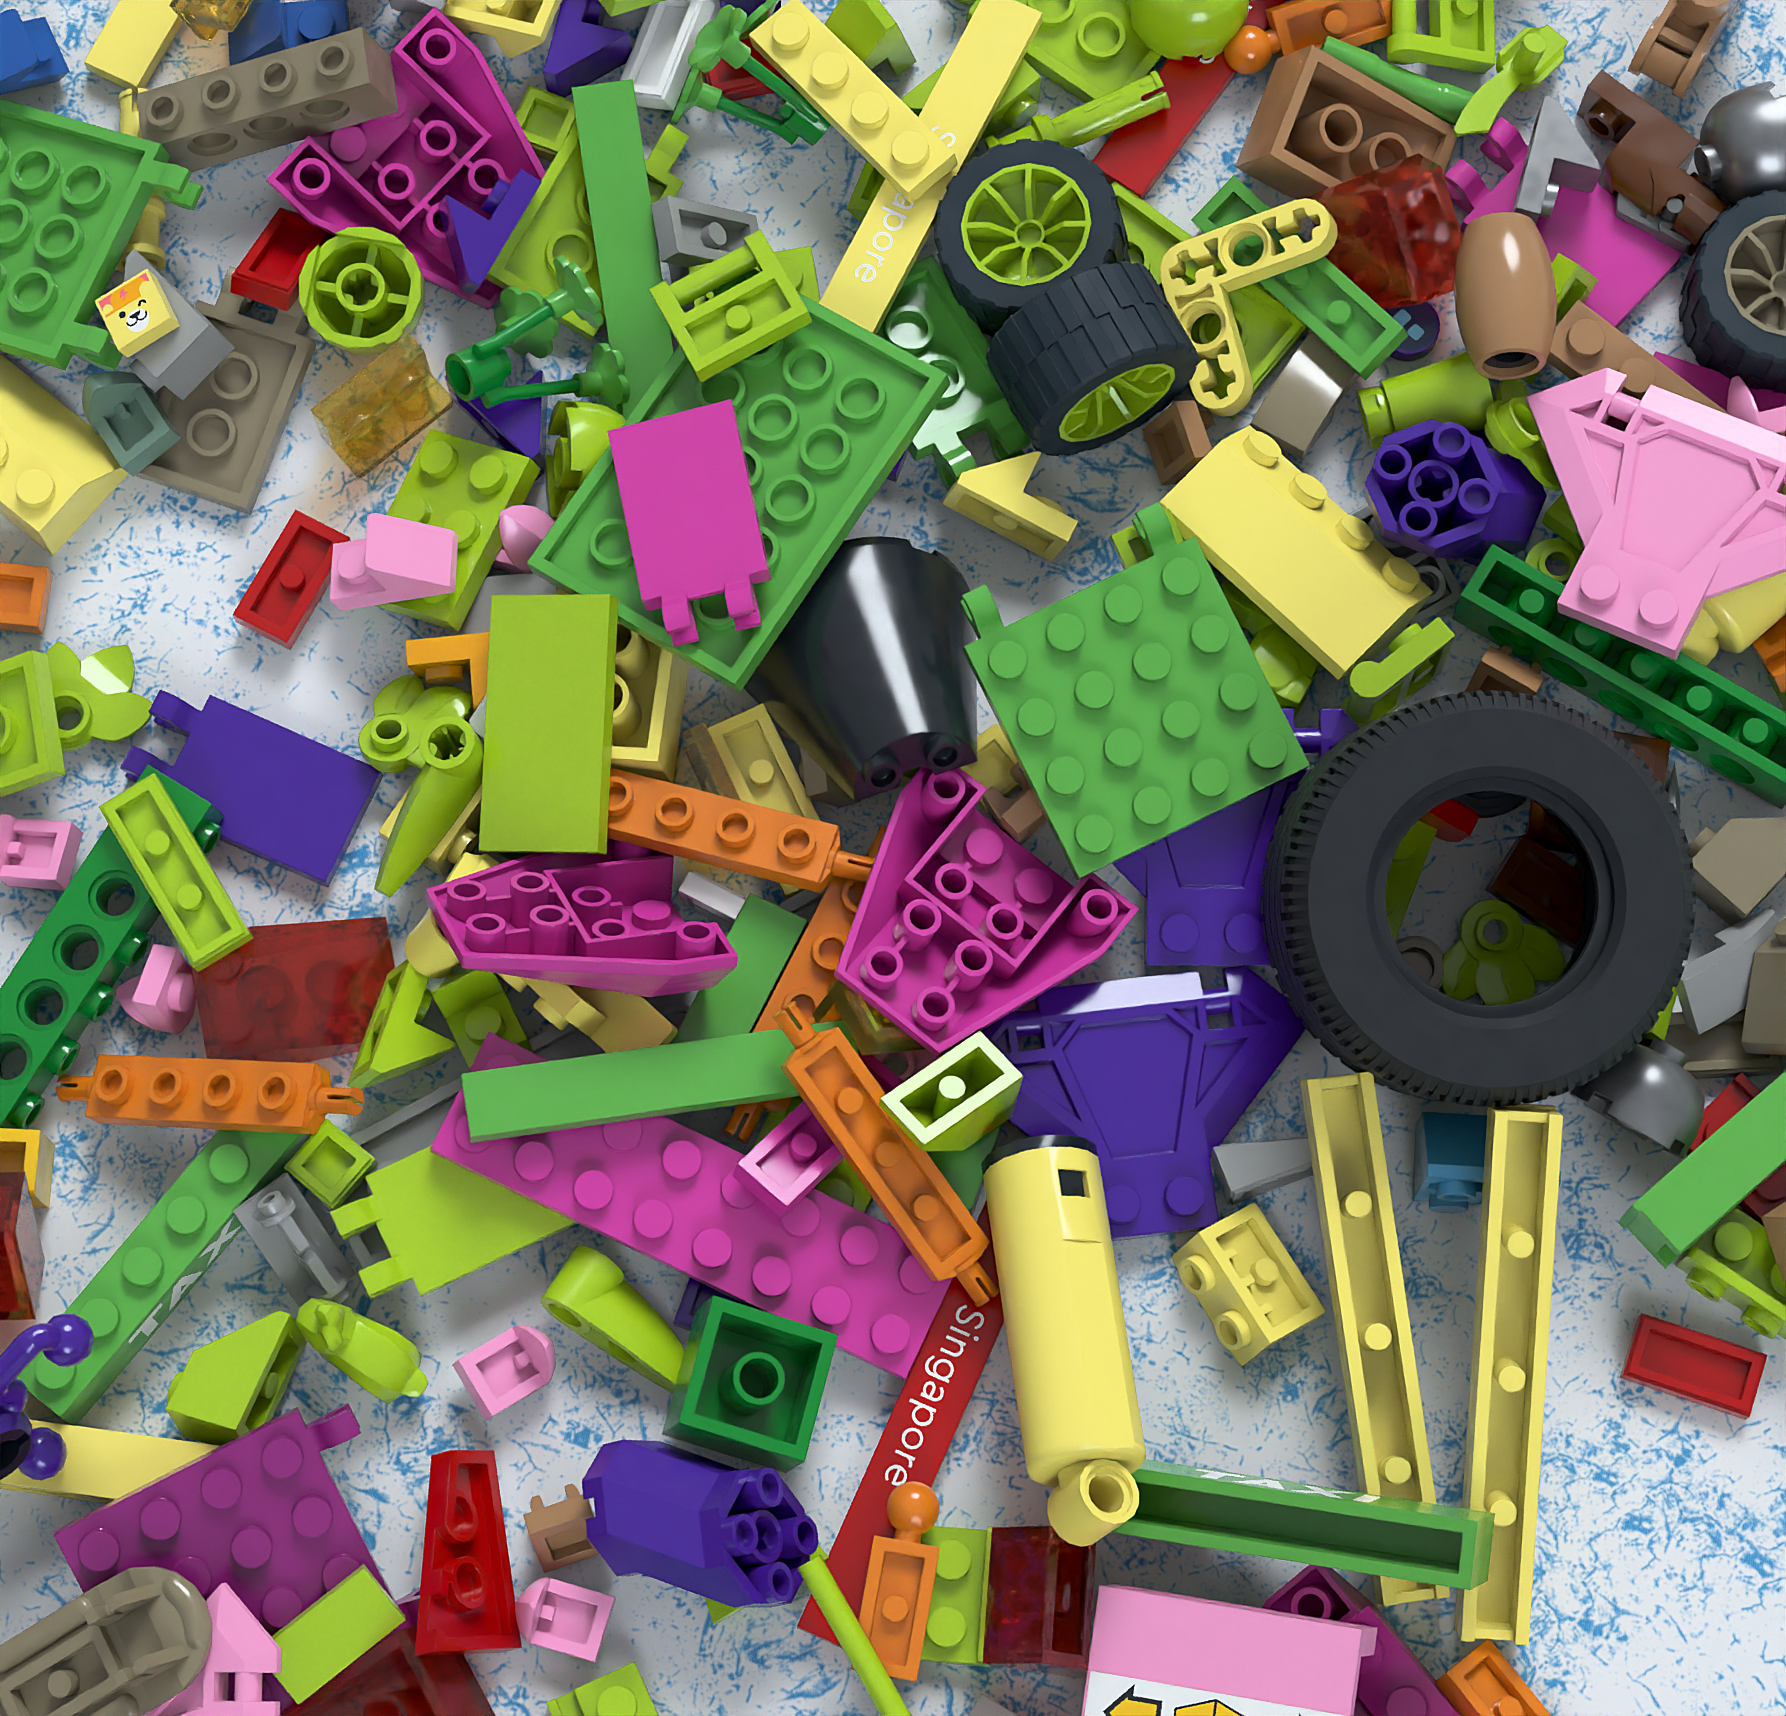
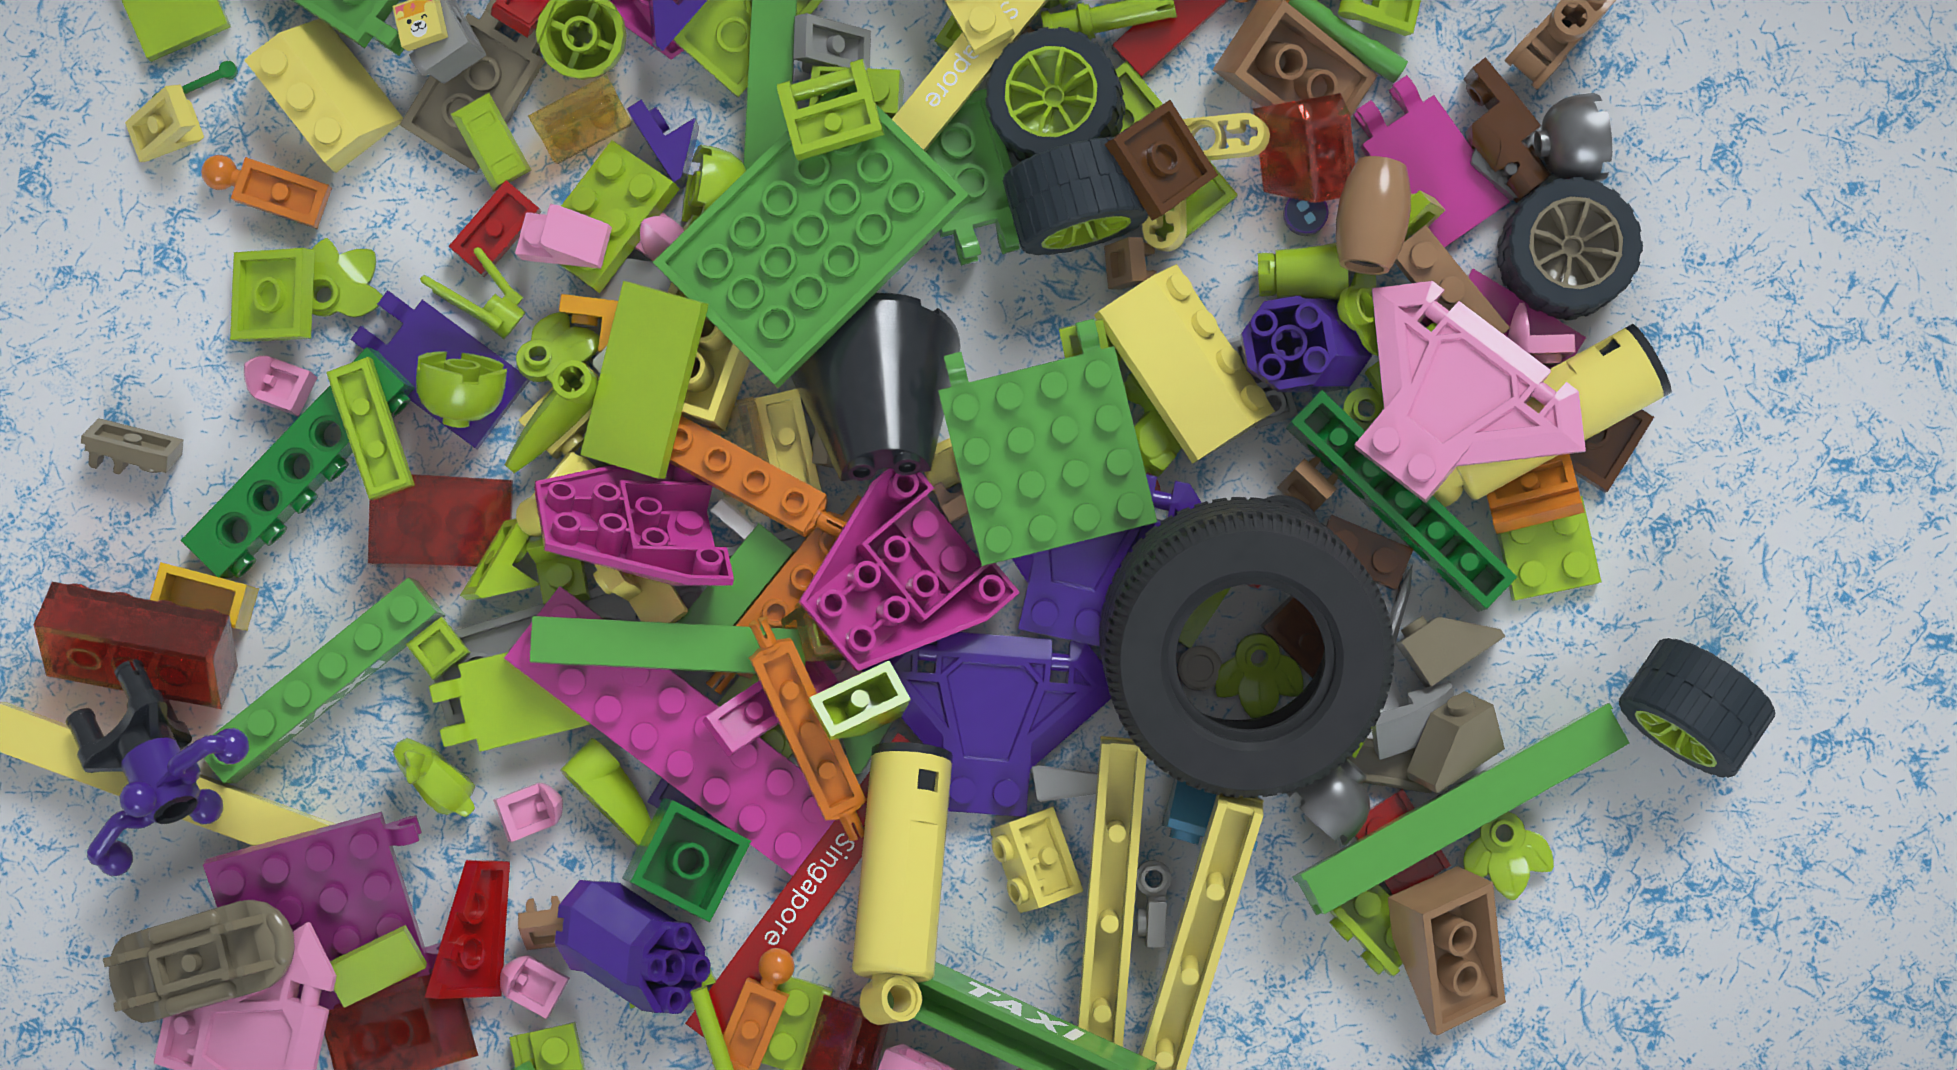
camera: 10 degrees right, 10 degrees up
orange plate [56,1054,364,1135] -> none
sand green tile [82,371,181,477] -> none
bright pink plate [116,944,198,1034] -> none
lime slope [165,1311,307,1446] -> none
light grey hinge [233,1172,356,1307] -> none
plant [445,255,630,415] -> none
dark pink tile [608,399,772,647] -> none
light yellow slope [942,451,1078,562] -> none
bright green plate [1191,175,1409,381] -> none
dark tan slope [1250,332,1360,460] -> none
lime plate [1340,617,1455,727] -> none
lime piece [1453,24,1569,137] -> none
flat silver slope [1511,96,1602,225] -> none
red tile [1620,1313,1768,1420] -> none
none -> lime cylinder [416,352,507,428]
none -> lime plant [420,247,526,339]
none -> lime tile [450,93,532,192]
none -> reddish brown tile [1105,100,1218,221]
none -> light grey plate [1136,860,1172,948]

